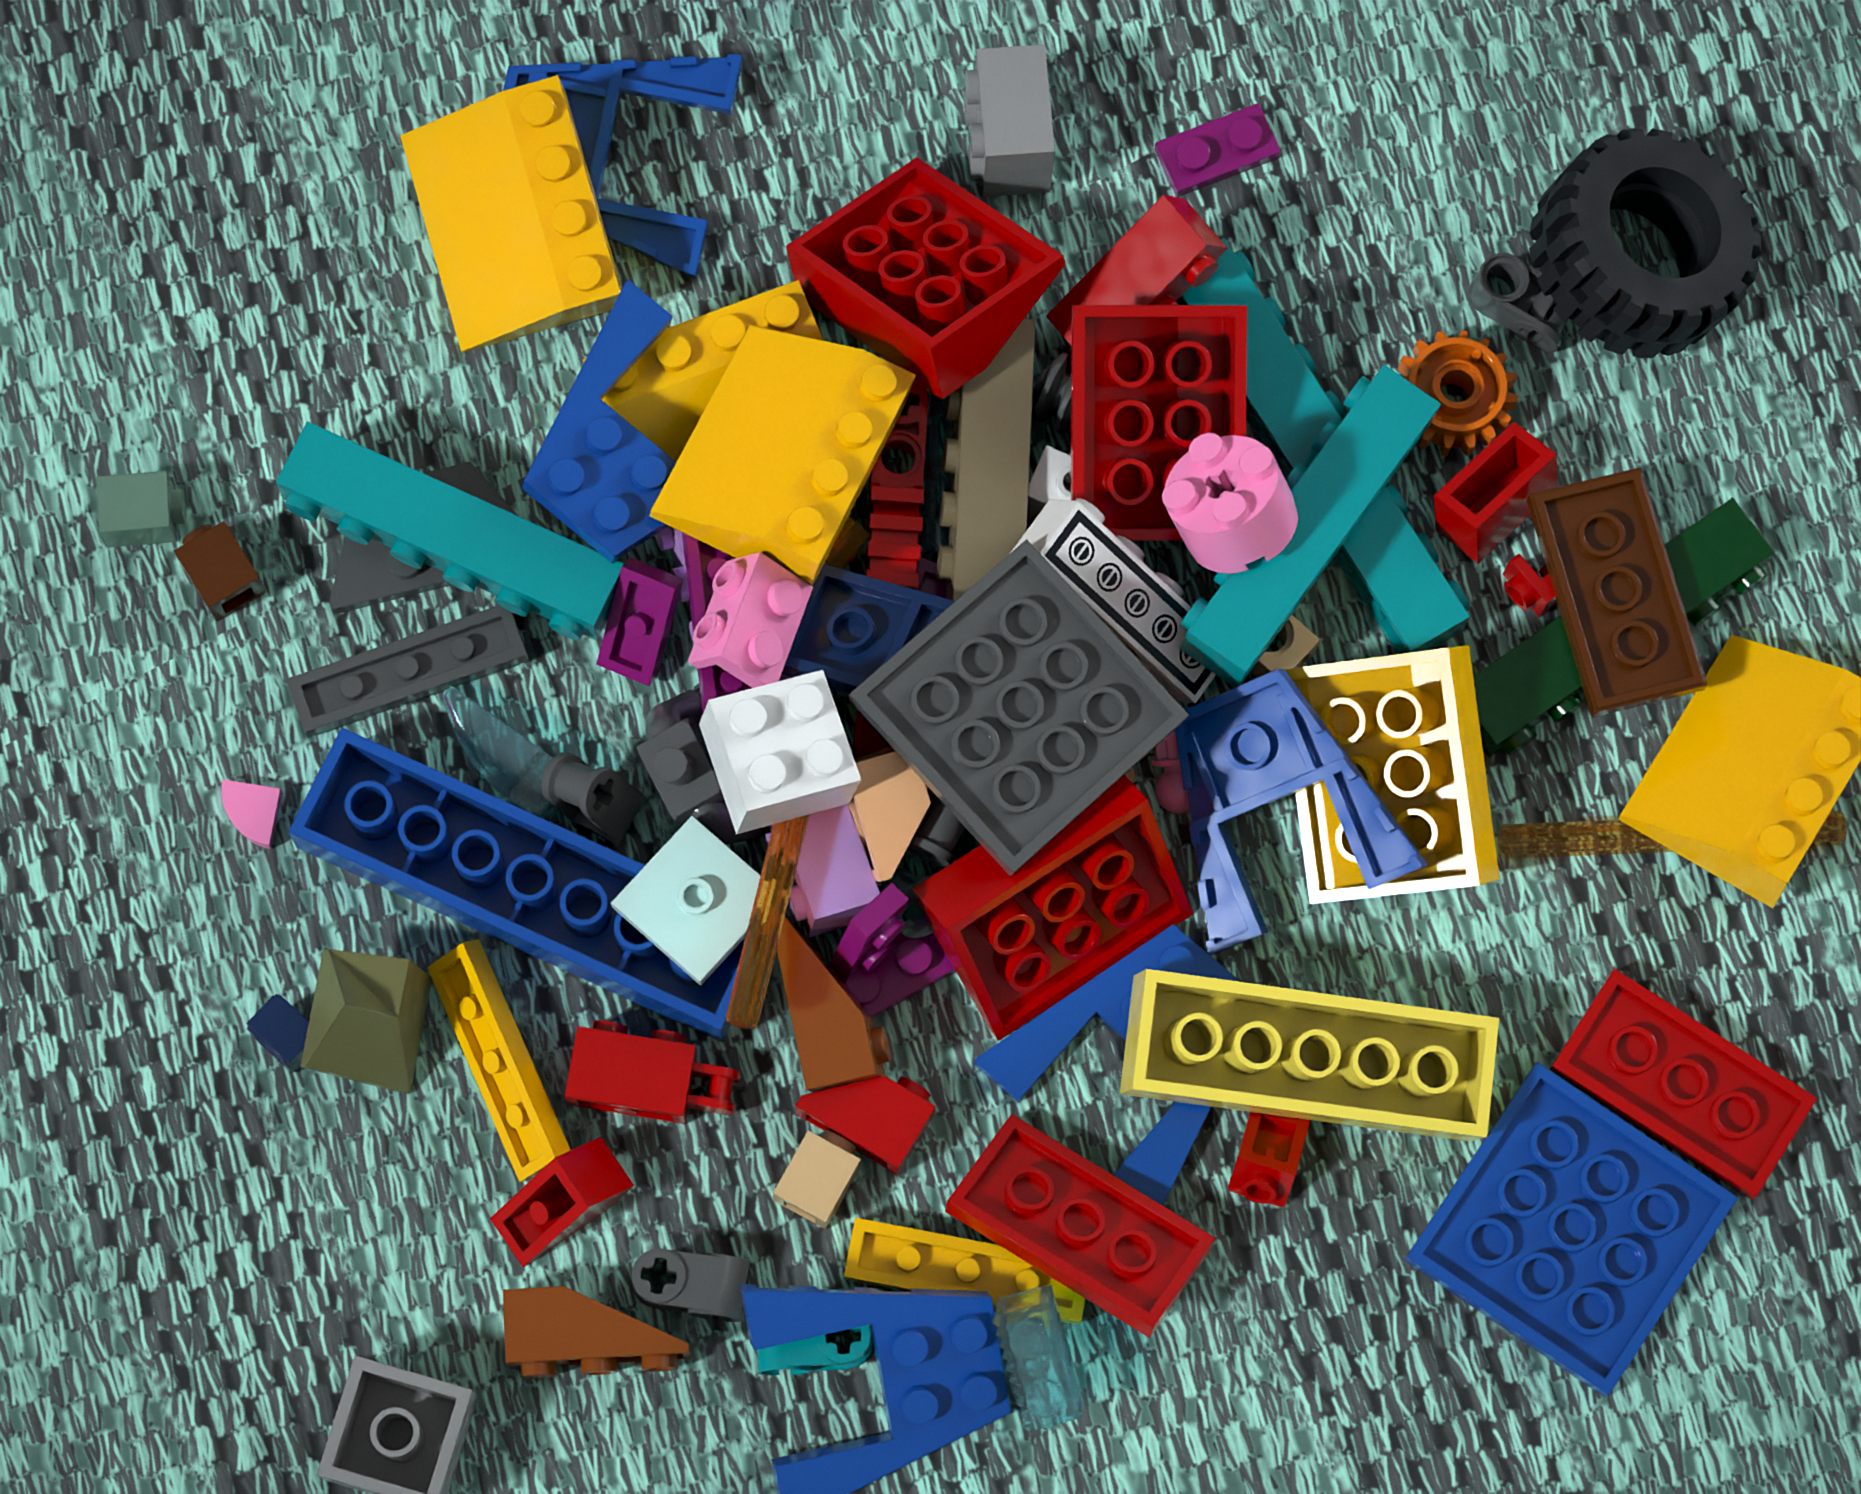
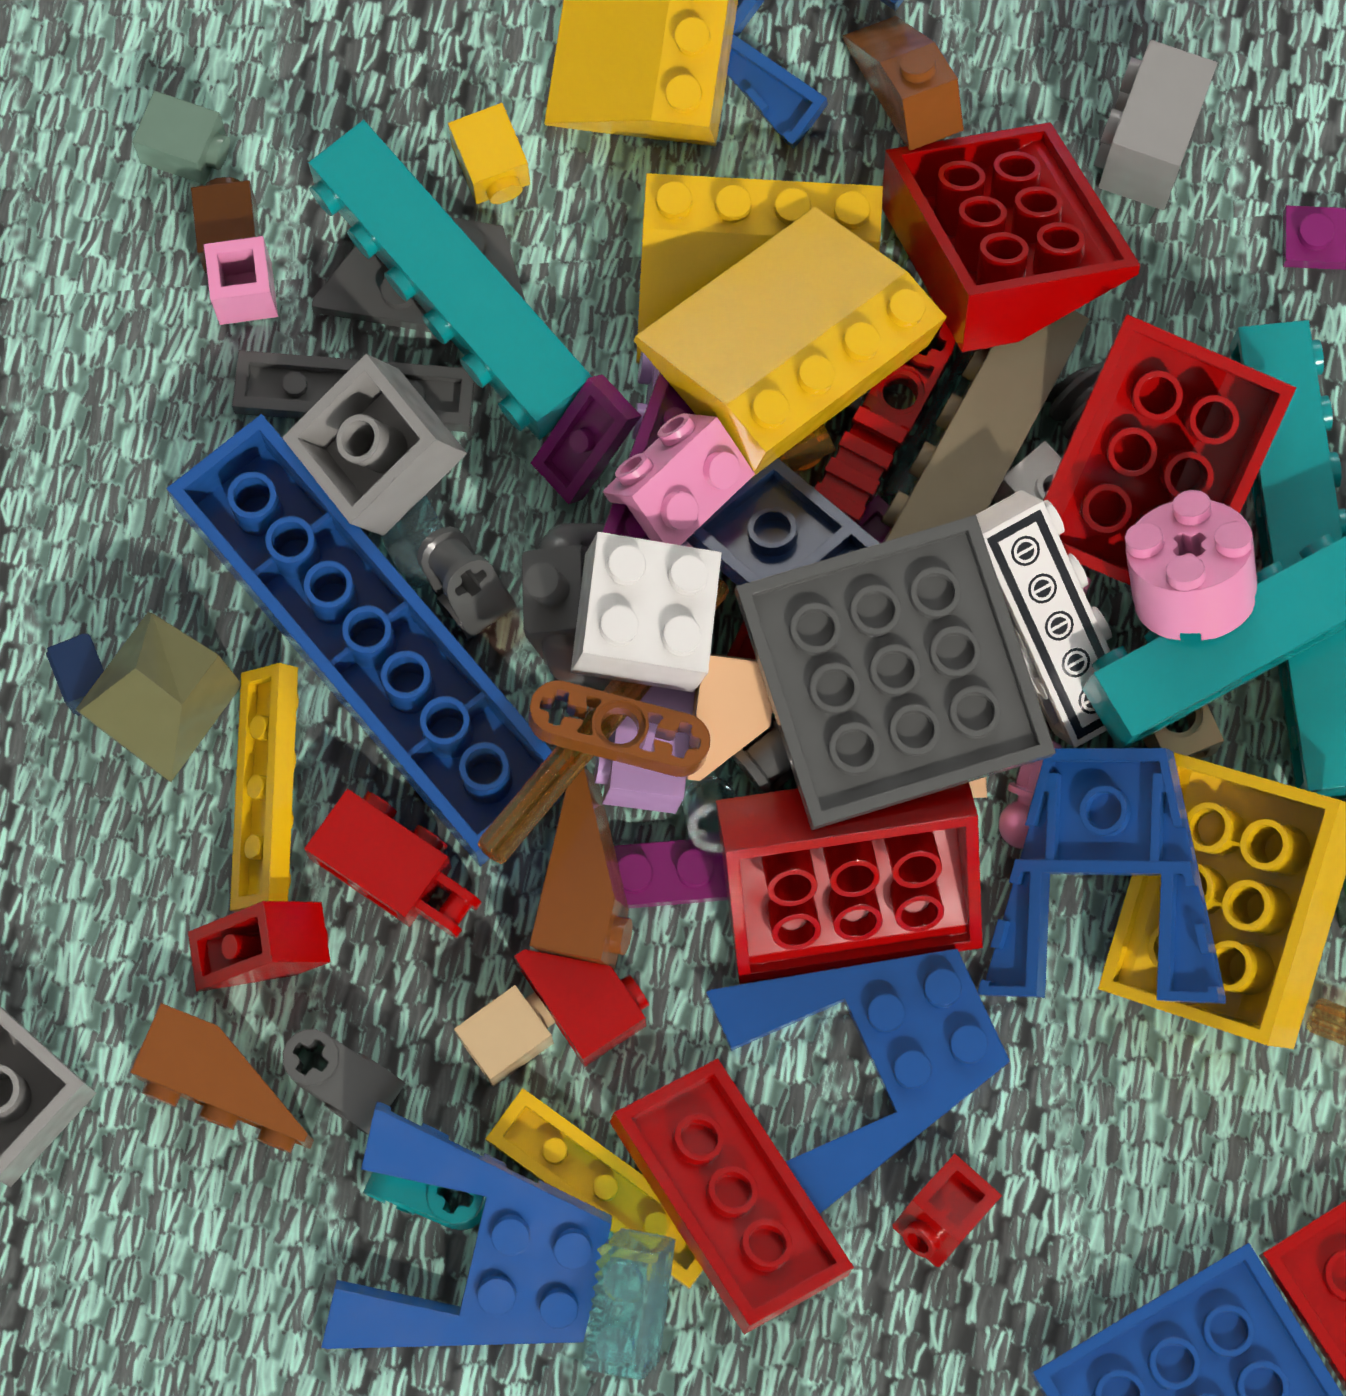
camera: 30 degrees right, 0 degrees up
bright pink tile [222,779,283,849] -> none
blue wing [522,279,676,563] -> none
light aqua plate [611,816,781,986] -> none
magenta plate [830,883,909,980] -> none
red brick [1046,195,1228,346] -> none
light yellow brick [1120,969,1499,1142] -> none
none -> bright pink brick [204,236,278,325]
none -> light grey brick [282,354,467,536]
none -> yellow brick [448,103,530,205]
none -> dark orange beam [528,680,711,777]
none -> dark orange slope [843,16,964,151]

